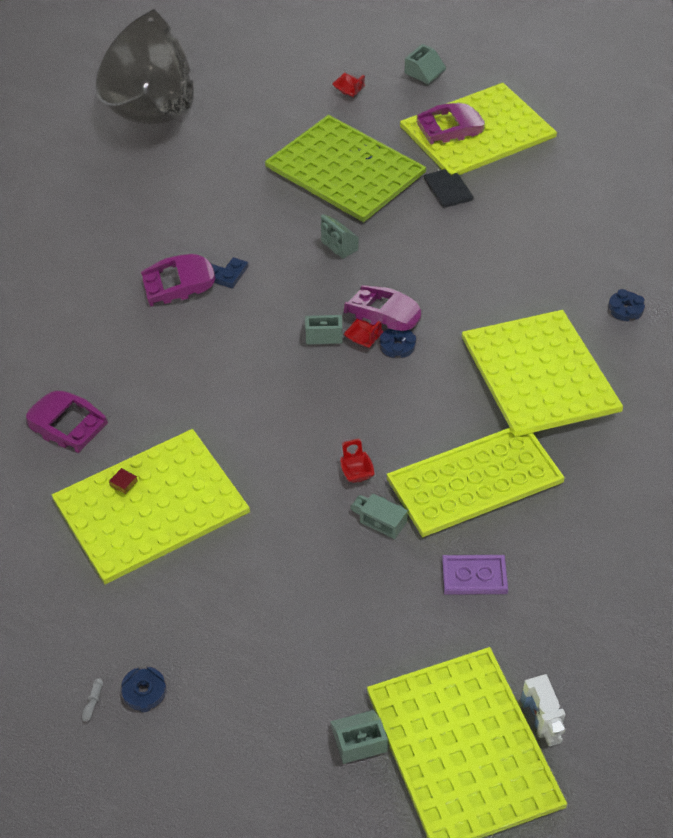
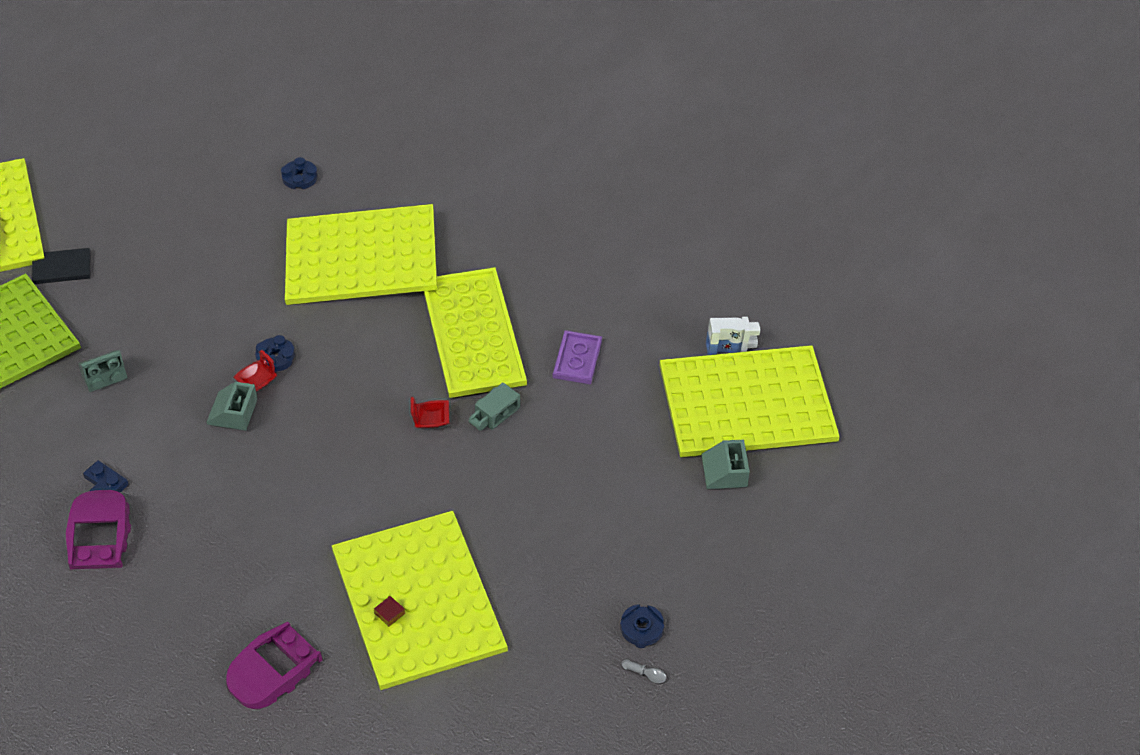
camera: 80 degrees left, 0 degrees up
magenta slope [343,285,421,330] -> none

